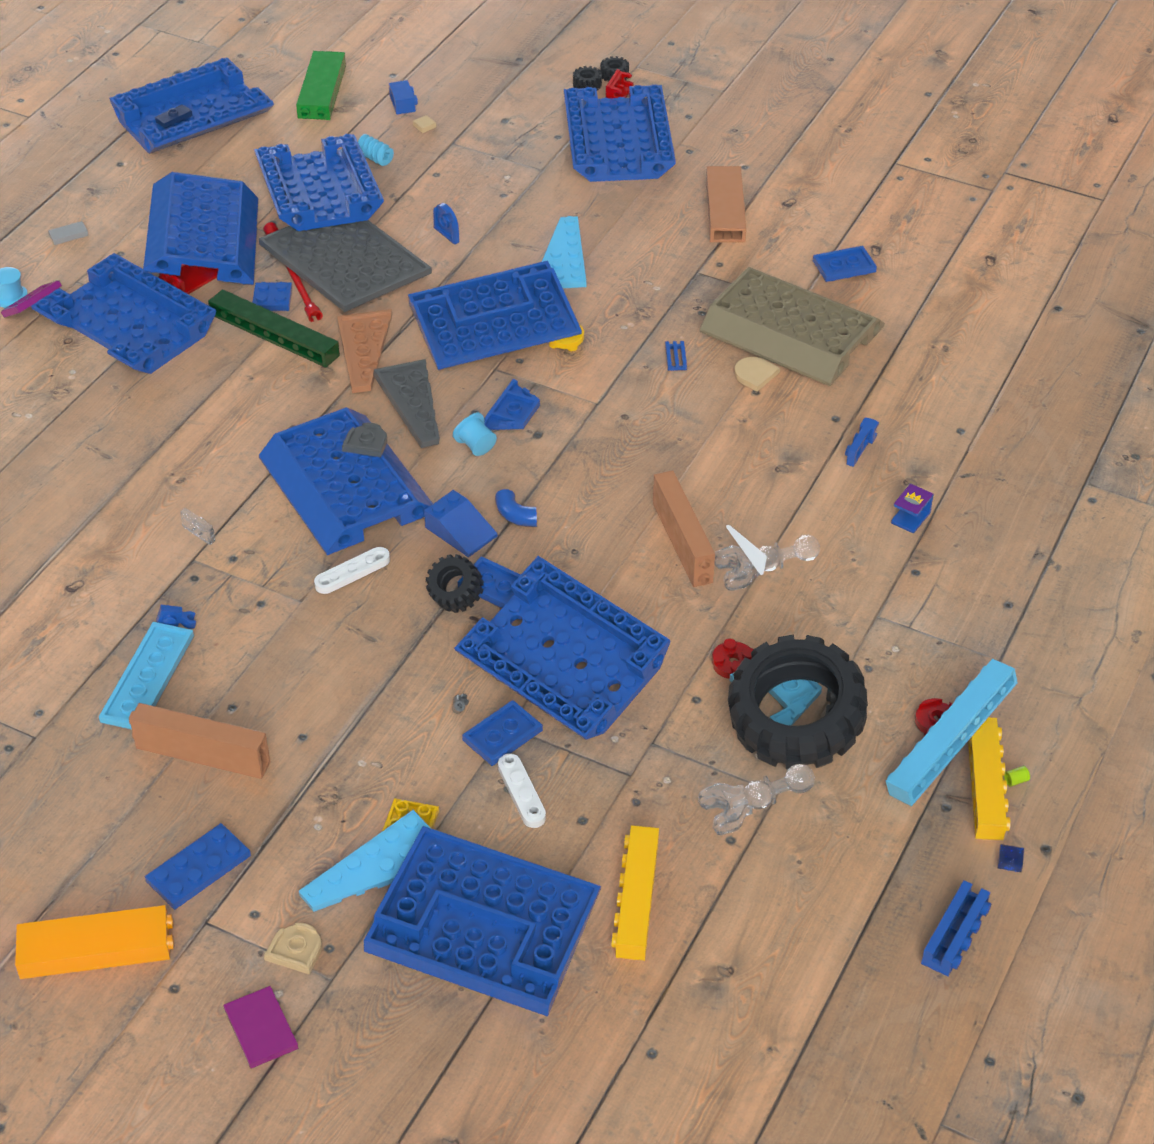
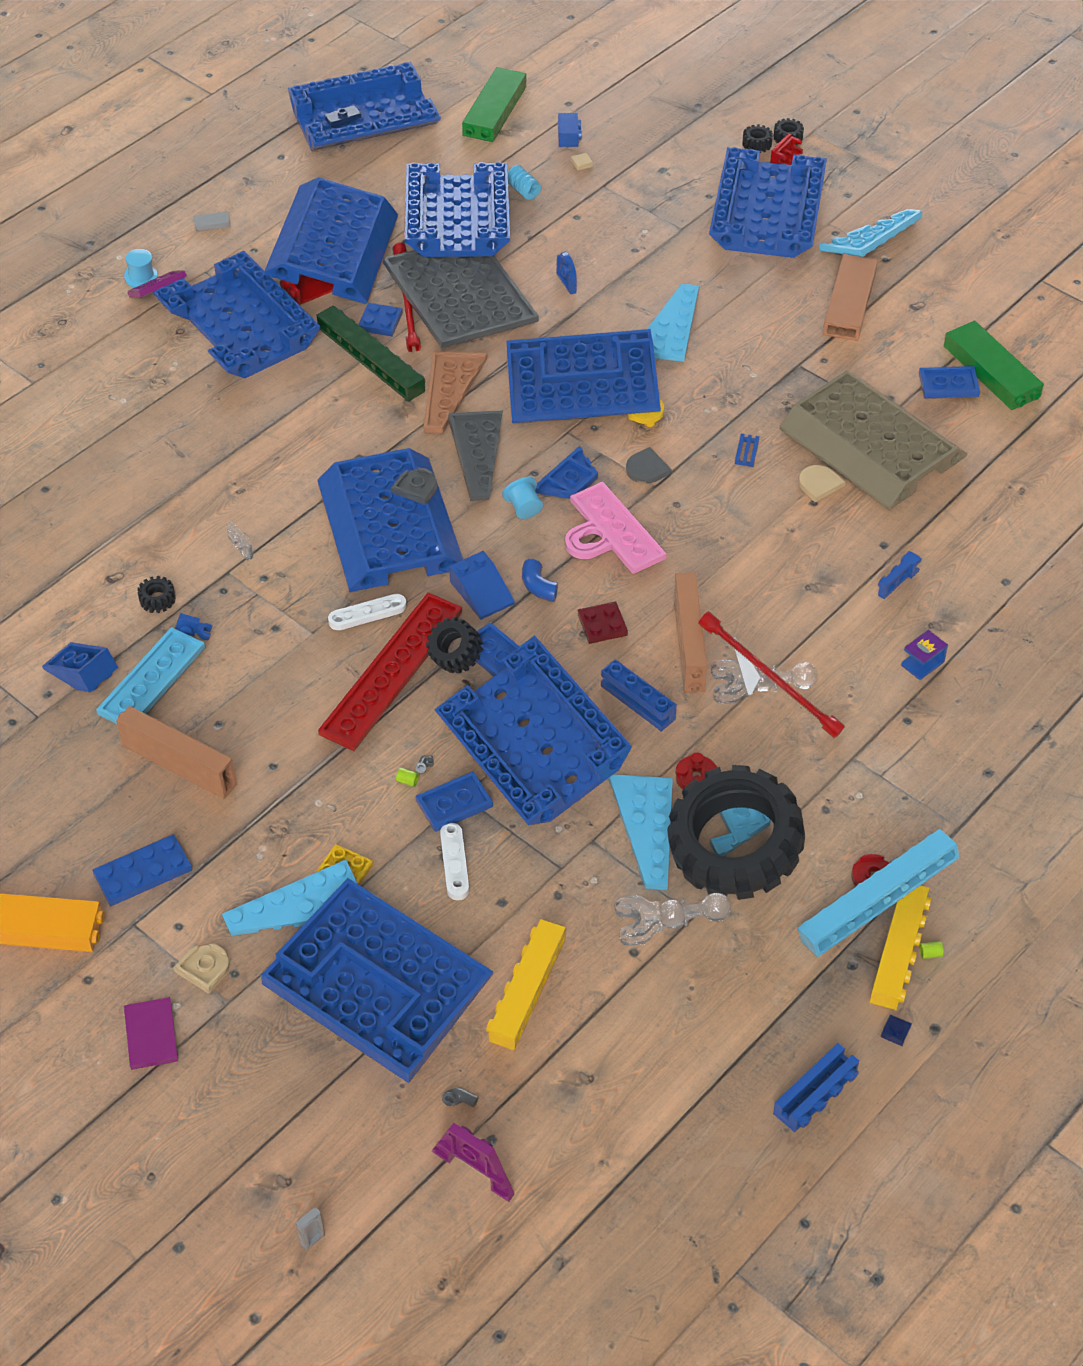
camera: 15 degrees right, 5 degrees up
none -> blue slope [42,642,118,692]
none -> black tyre [137,576,176,613]
none -> red plate [318,592,462,751]
none -> lime hinge [396,767,419,787]
none -> magenta wing [432,1123,515,1202]
none -> dark grey arm [442,1087,479,1107]
none -> bright pink plate [565,482,666,574]
none -> dark red plate [578,601,628,644]
none -> blue brick [601,659,677,732]
none -> medium azure wing [608,775,673,890]
none -> dark grey tile [626,447,672,483]
none -> red hose [698,611,845,739]
none -> medium azure wing [819,209,922,257]
none -> green brick [944,320,1044,410]

